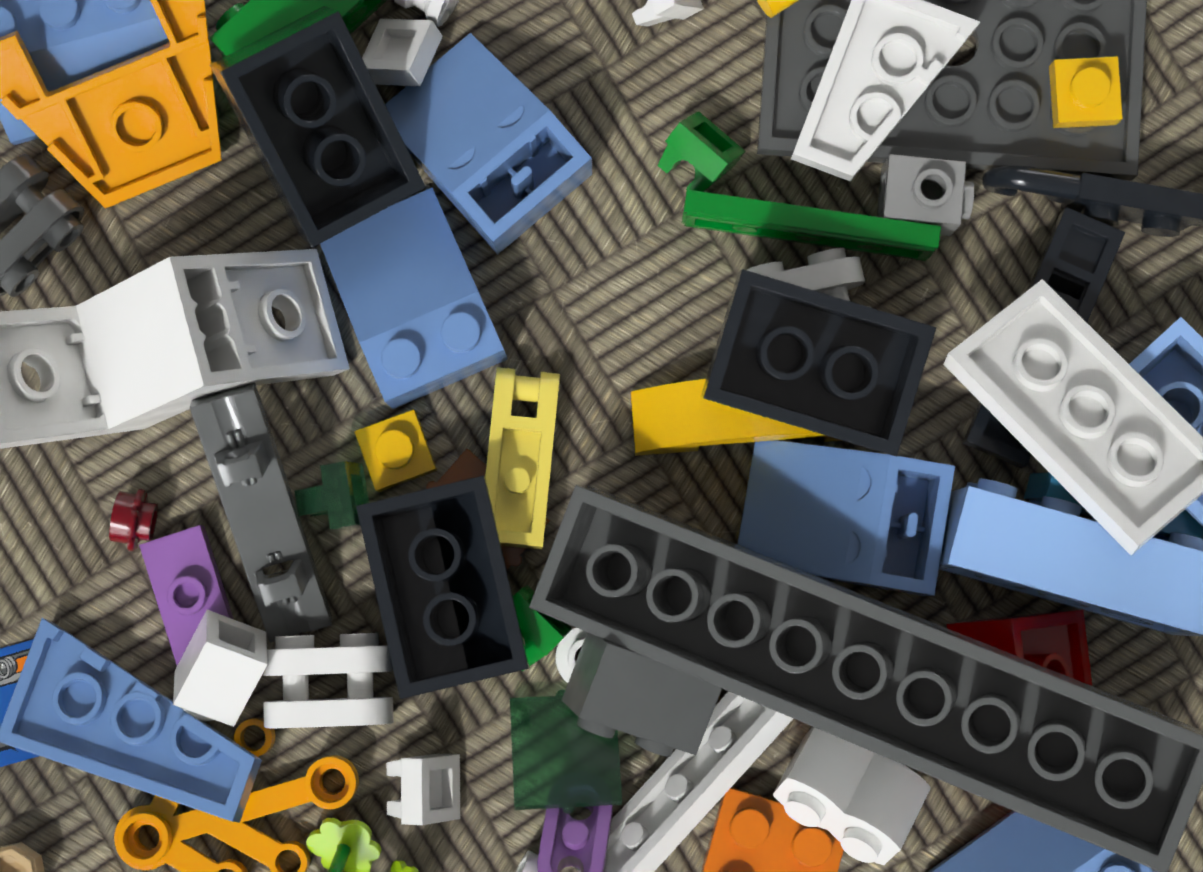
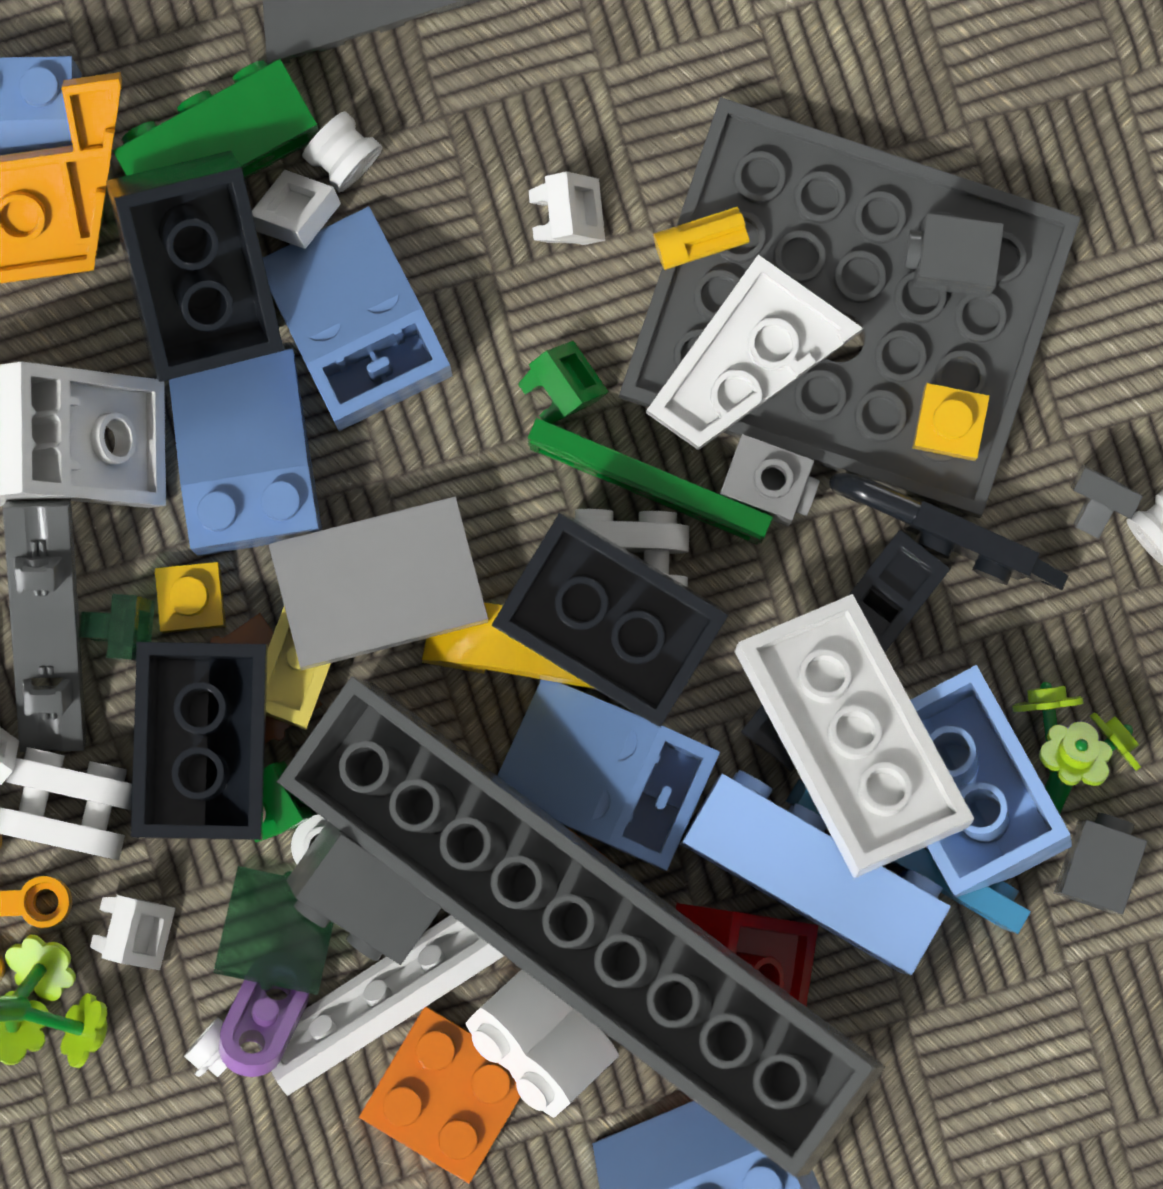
camera: 10 degrees right, 0 degrees up
none -> light grey tile [268,496,488,671]

